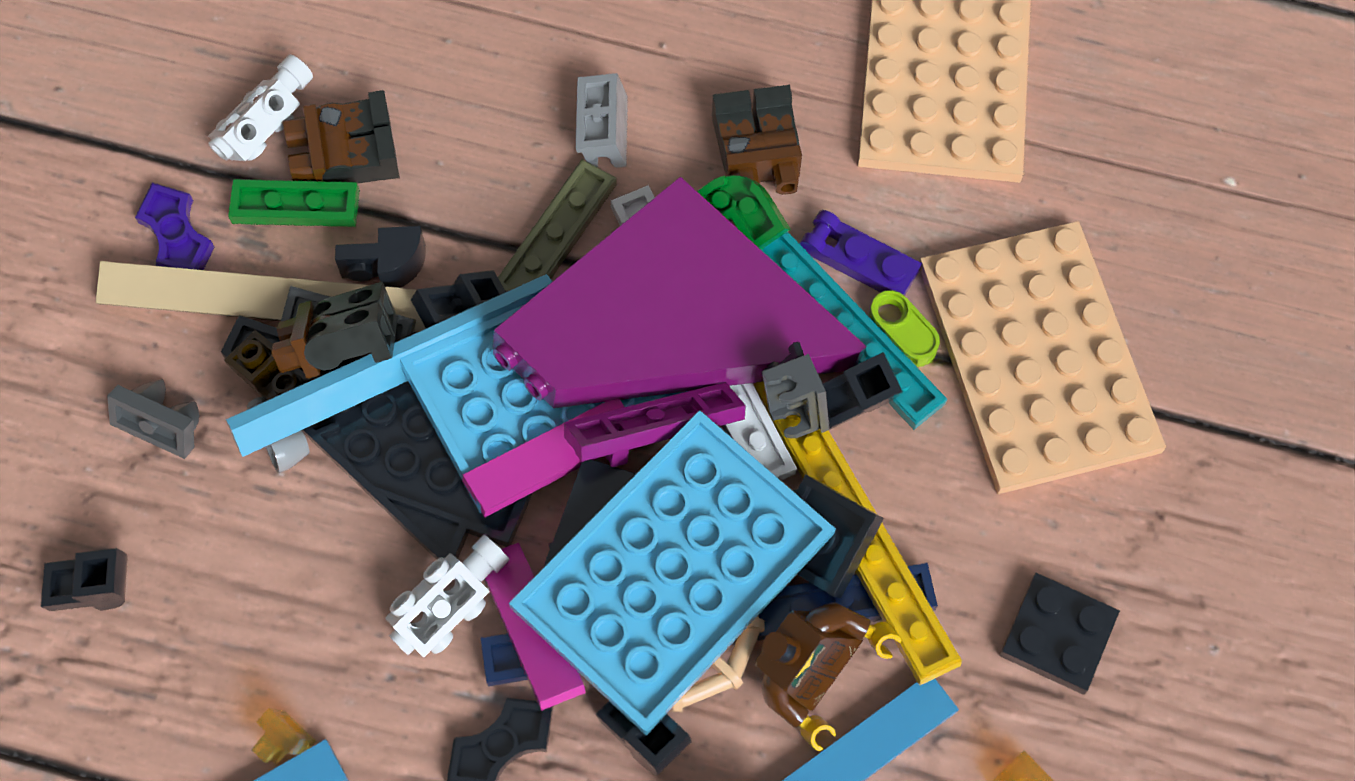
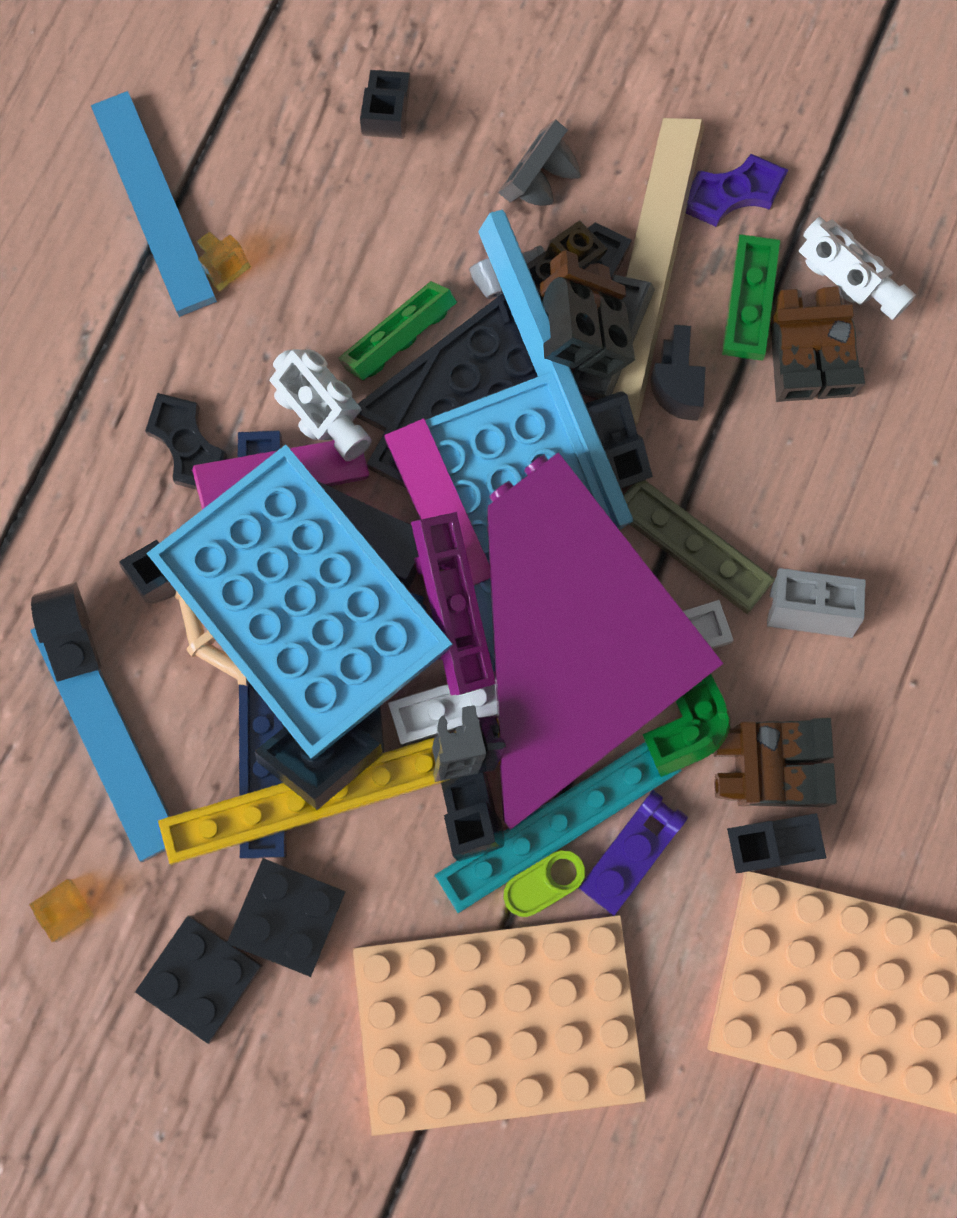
camera: 100 degrees right, 10 degrees up
reddish brown torso [755,602,902,751] -> none
none -> black plate [227,858,346,977]
none -> green plate [338,281,457,381]
none -> black brick [727,813,827,874]

